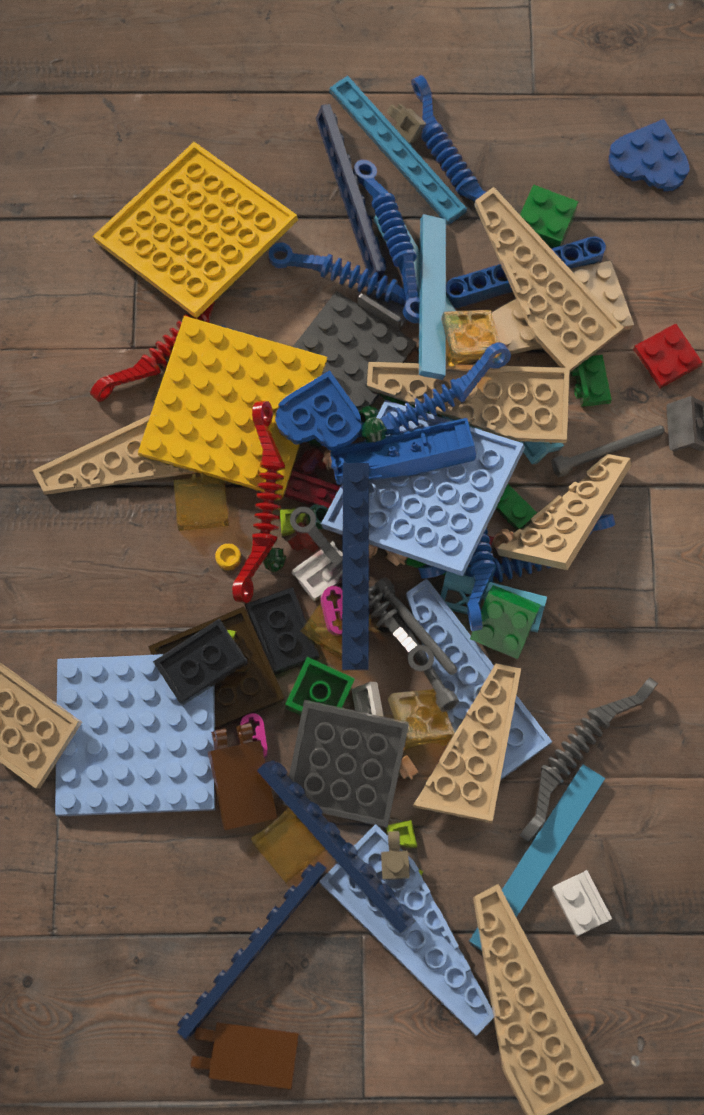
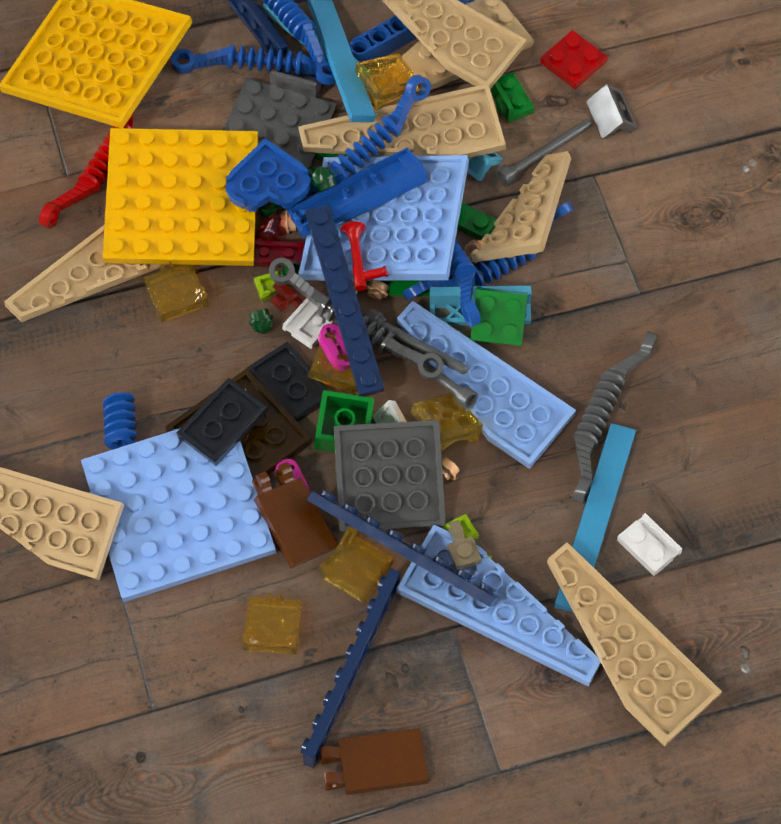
camera: 15 degrees left, 10 degrees down
yellow tile [215,543,241,570] -> none
red piece [232,401,285,603] -> none
tan wing [413,663,521,823] -> none
none -> blue piece [102,392,137,450]
none -> clear yellow piece [242,593,302,654]
none -> red piece [340,221,388,291]

